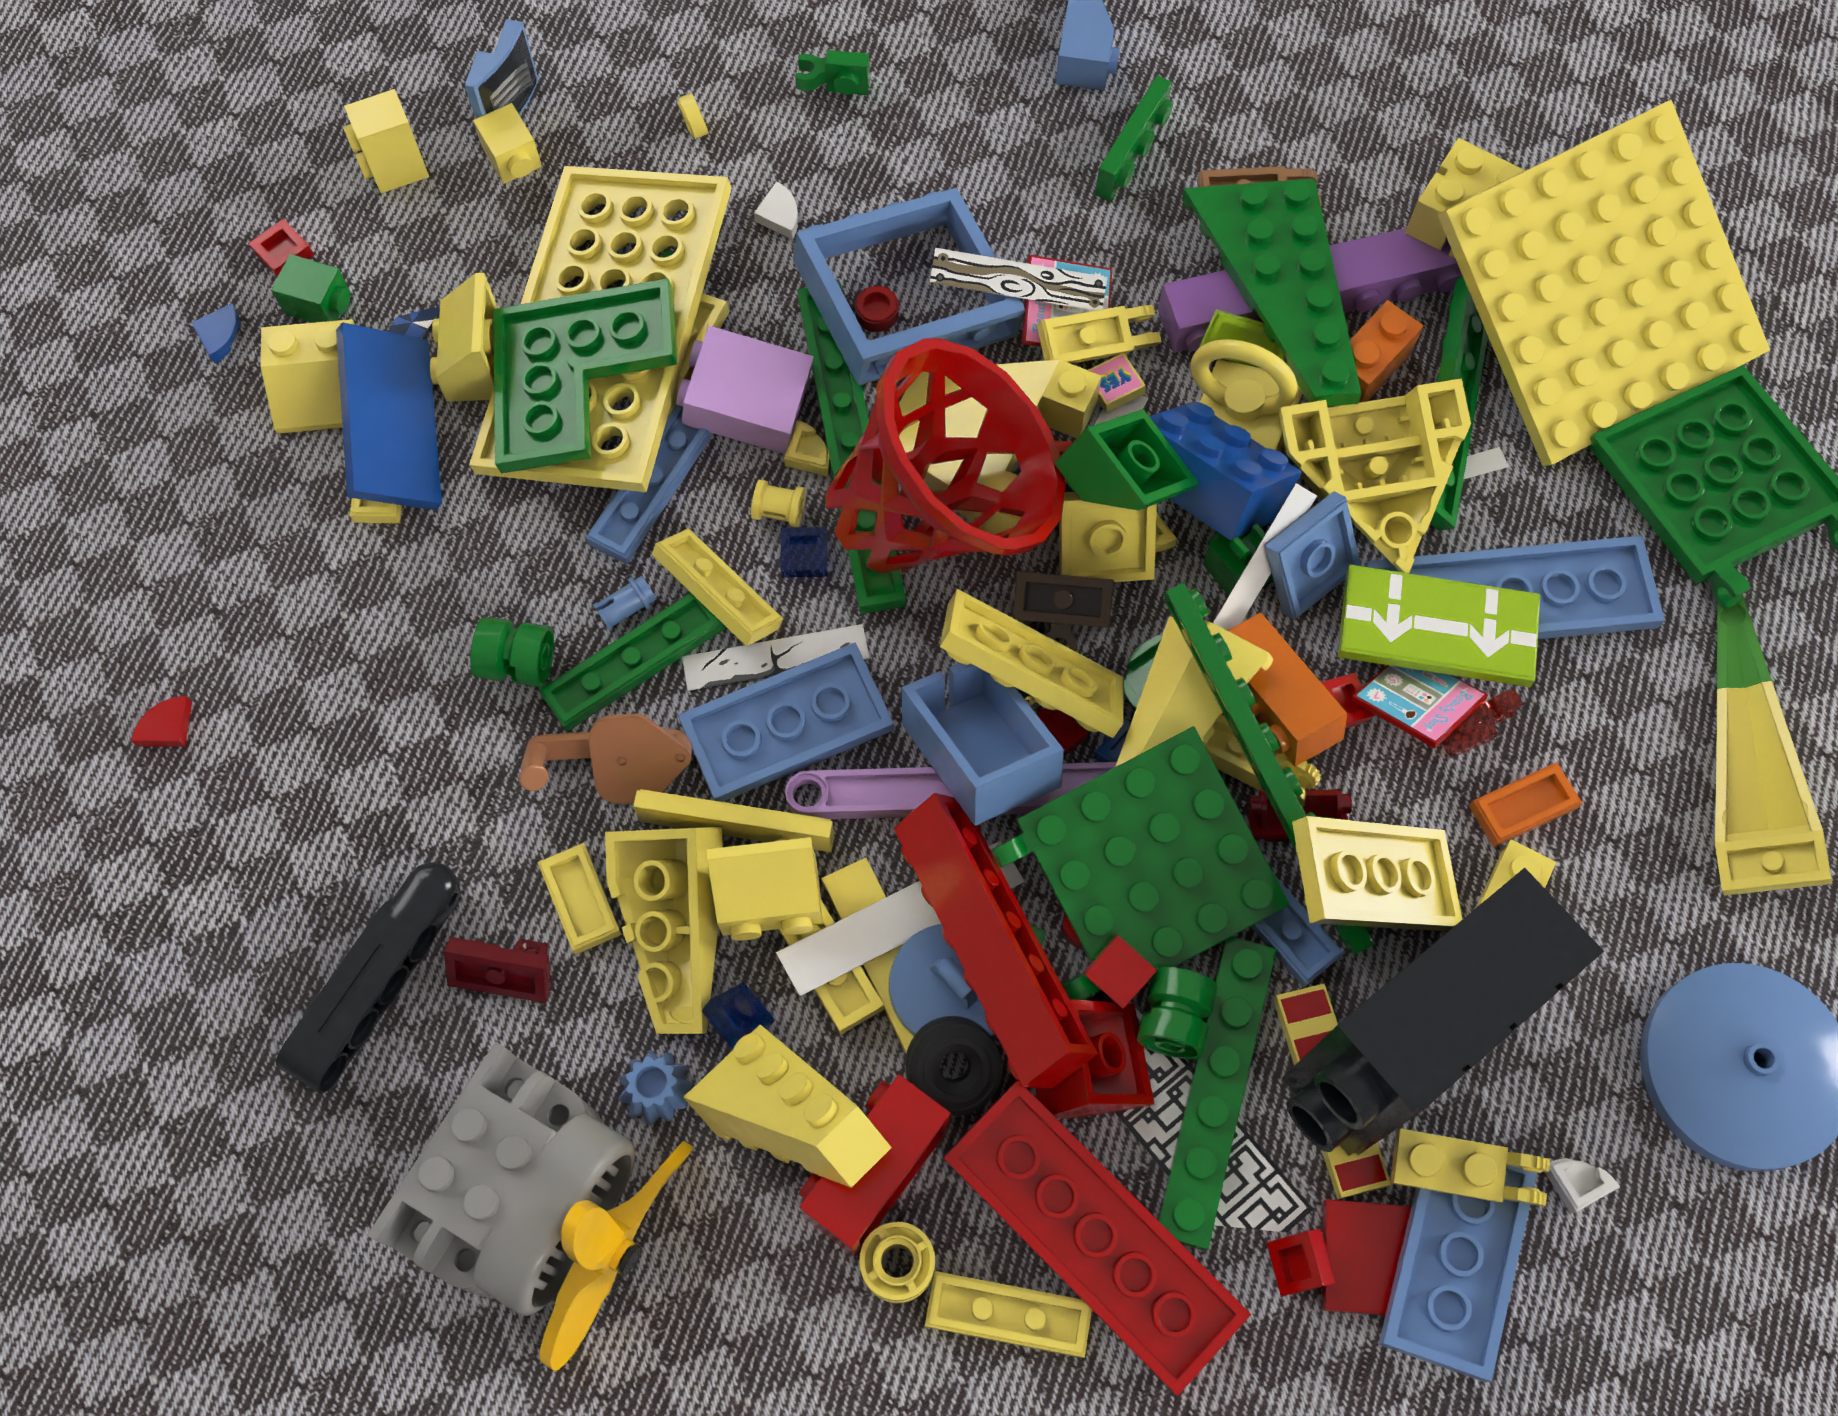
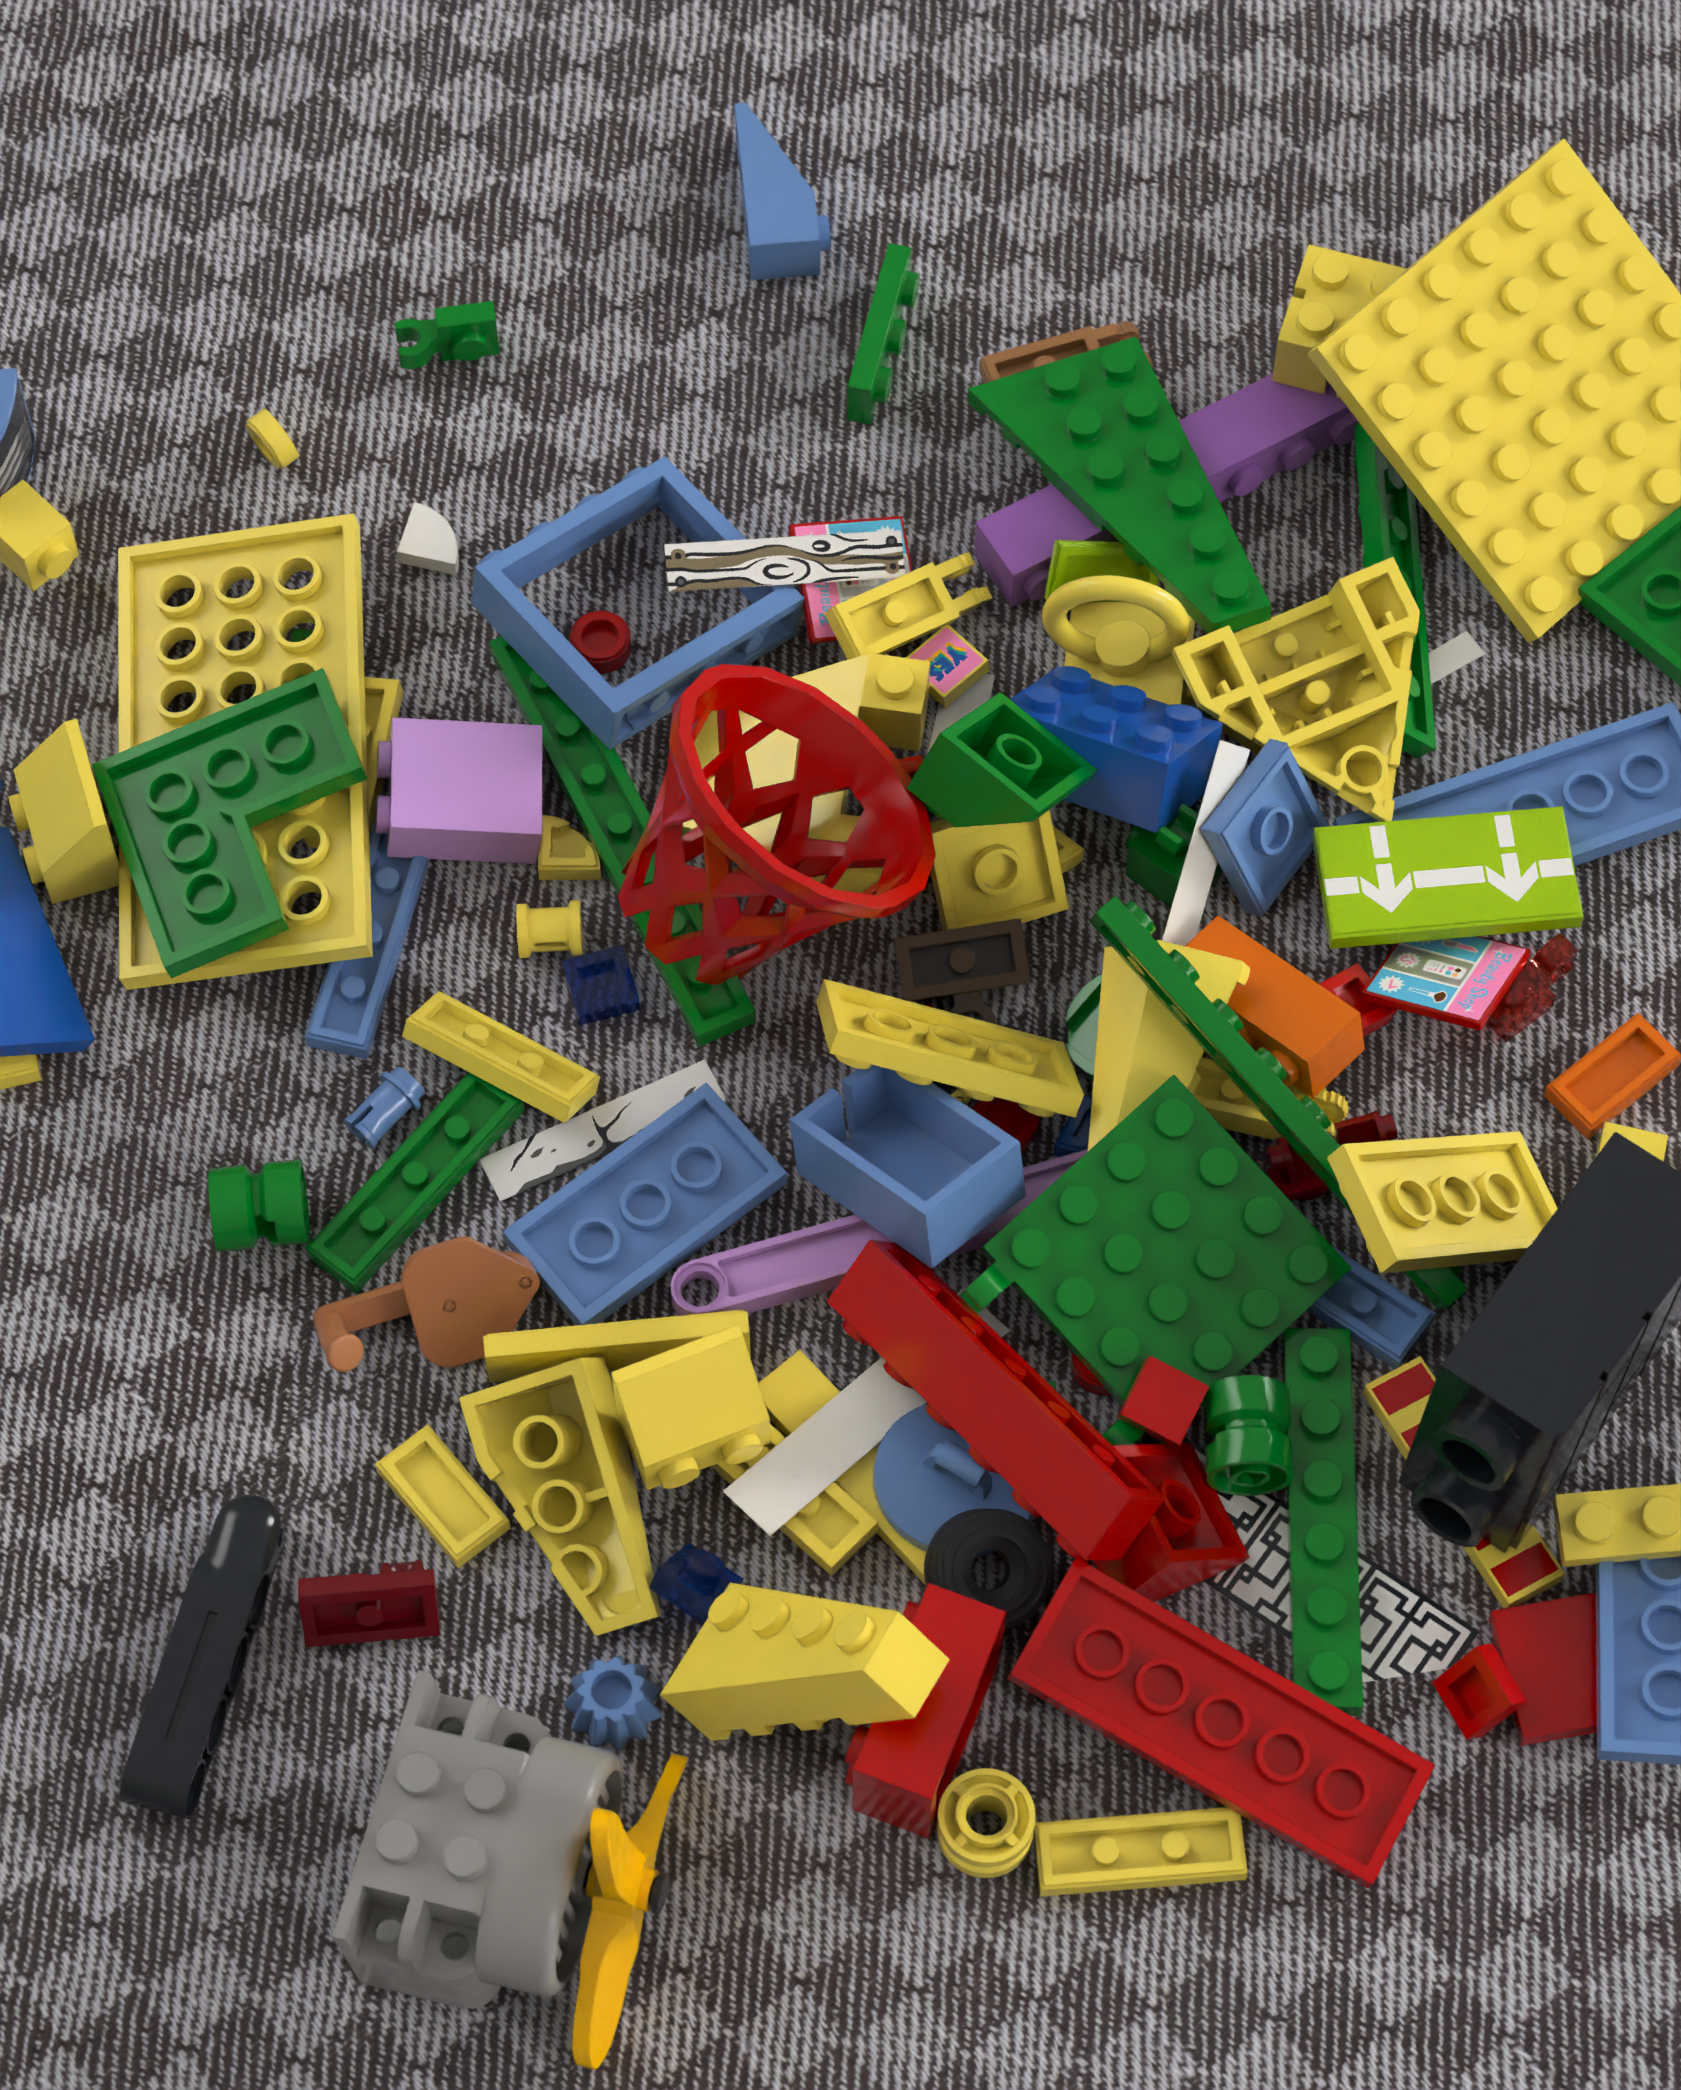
camera: 15 degrees left, 5 degrees down
orange brick [1350,300,1424,403] -> none

